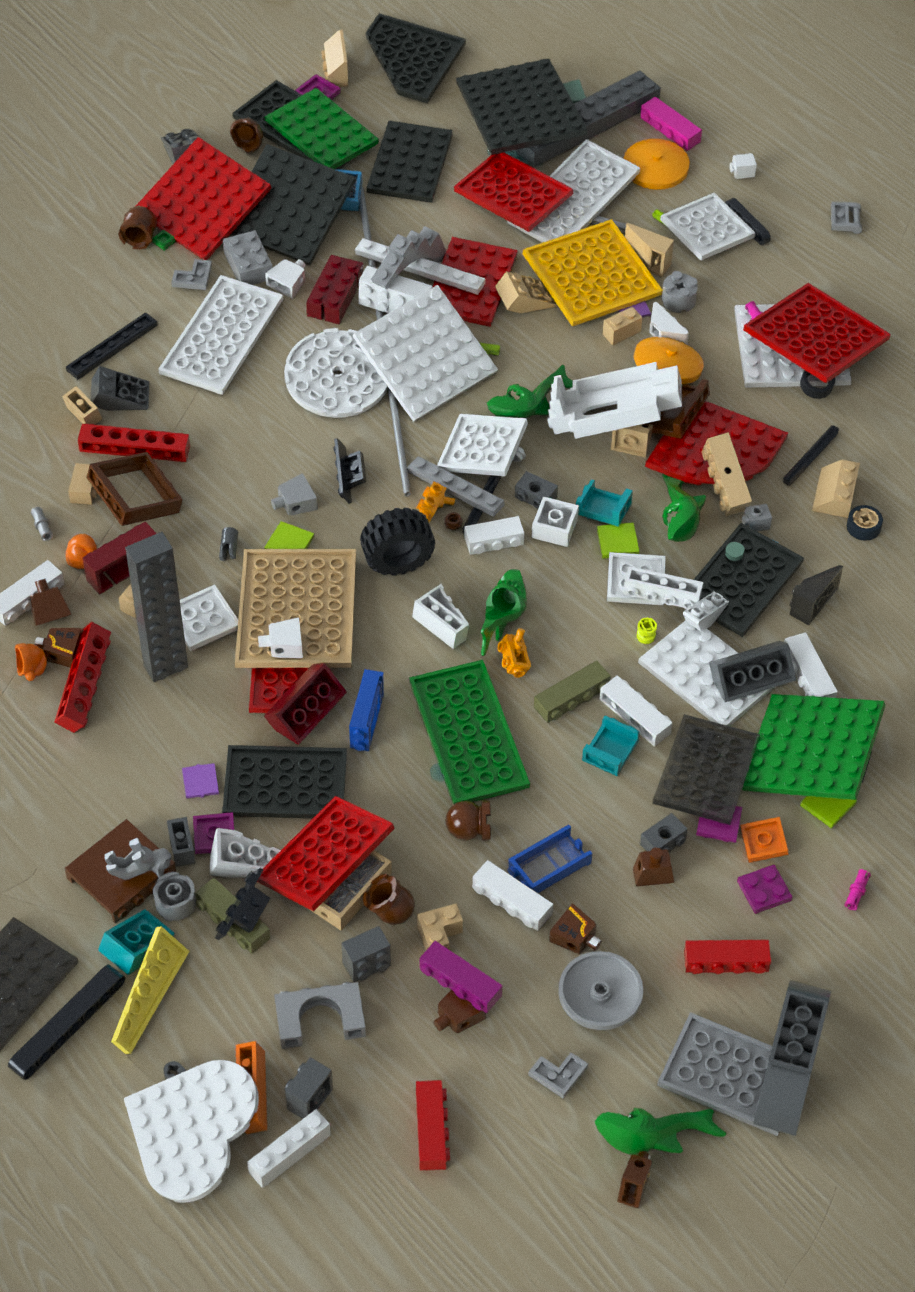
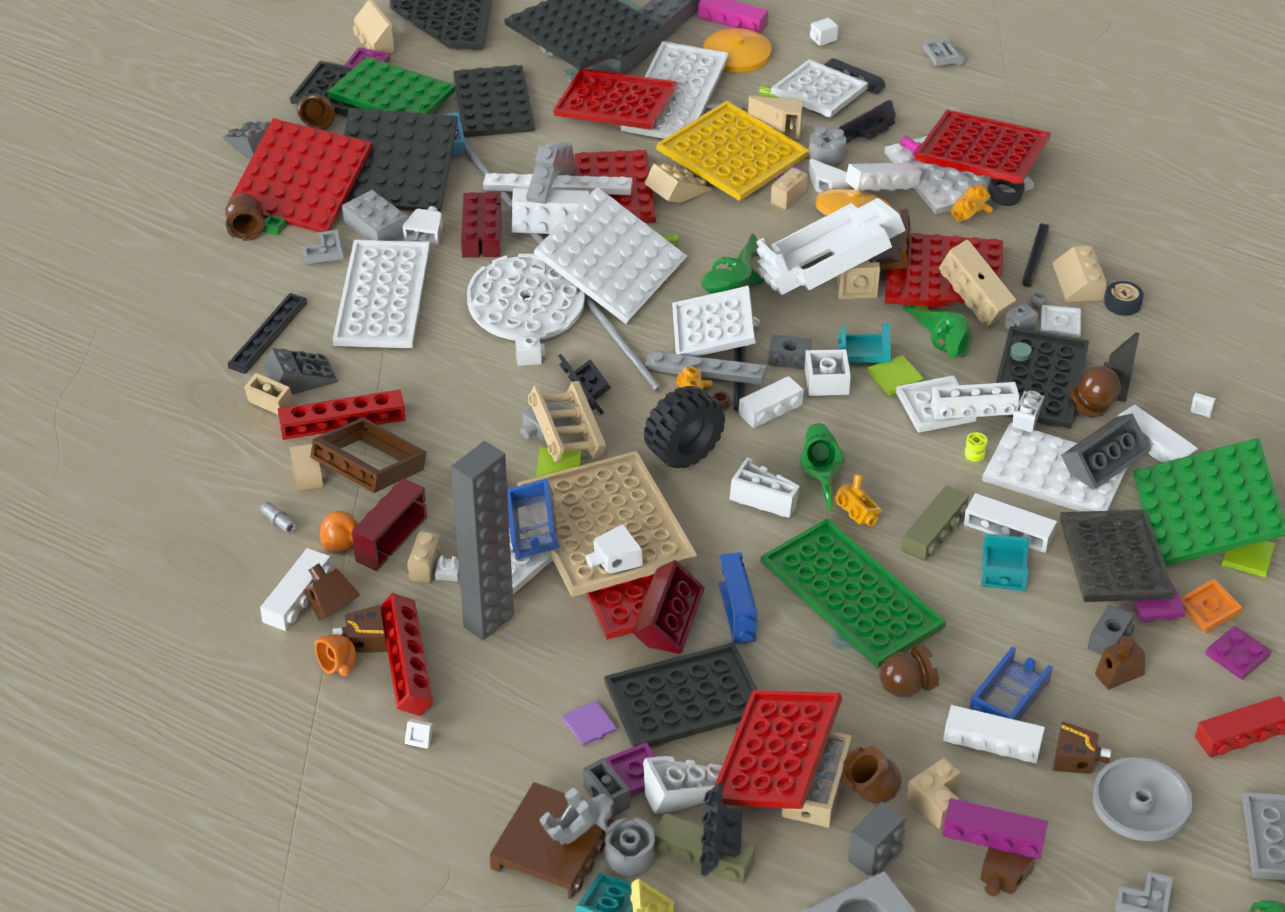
camera: 20 degrees left, 10 degrees down
none -> white tile [405,719,433,748]
none -> door [507,479,560,559]
none -> white brick [515,336,545,366]
none -> tan fence [528,381,606,463]
none -> black bracket [839,100,896,143]
none -> white brick [845,163,922,192]
none -> light orange brick [950,184,993,222]
none -> light grey hinge [1031,291,1047,308]
none -> white tile [1040,305,1081,339]
none -> reddish brown tile [1070,366,1121,418]
none -> white tile [1190,393,1216,418]

